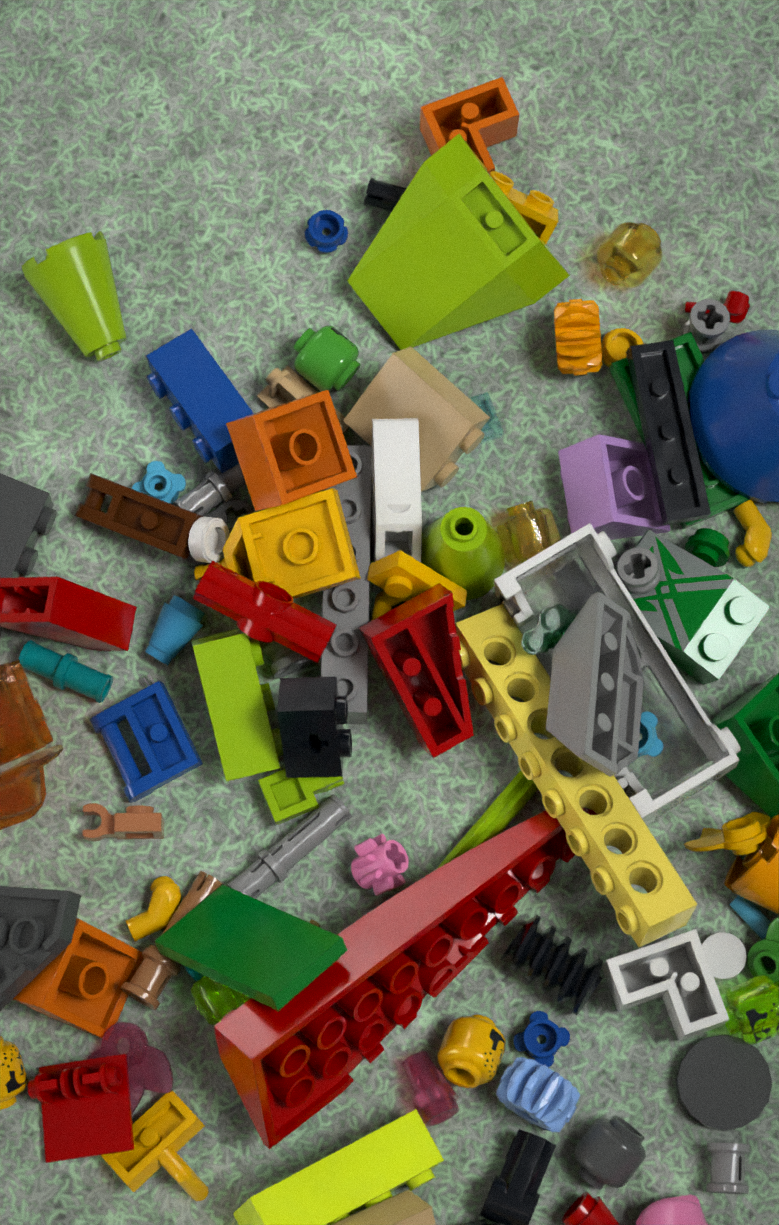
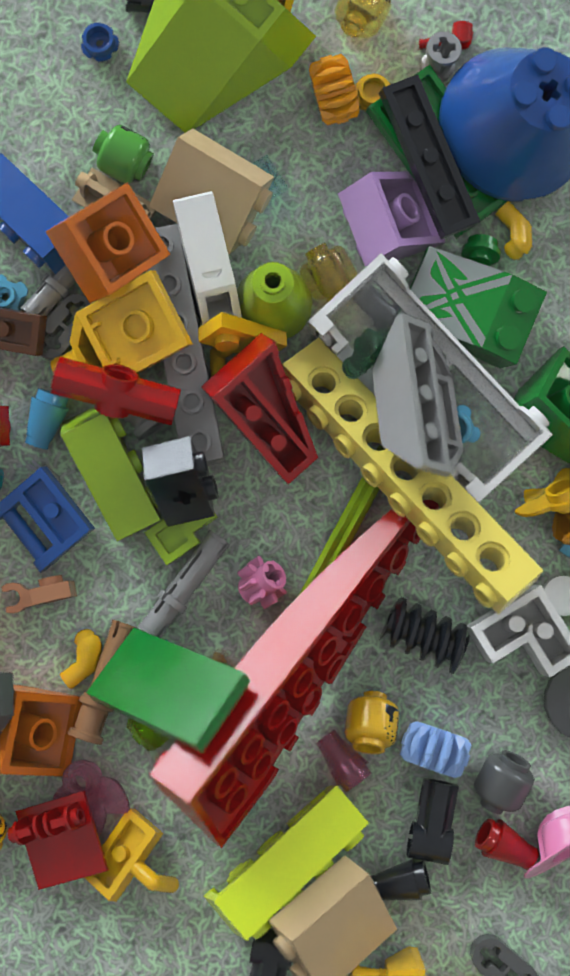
camera: 10 degrees left, 10 degrees up
white tile [188,516,230,563] -> none
blue plate [513,1011,570,1067] -> none
light grey bush [617,547,661,594] -> none

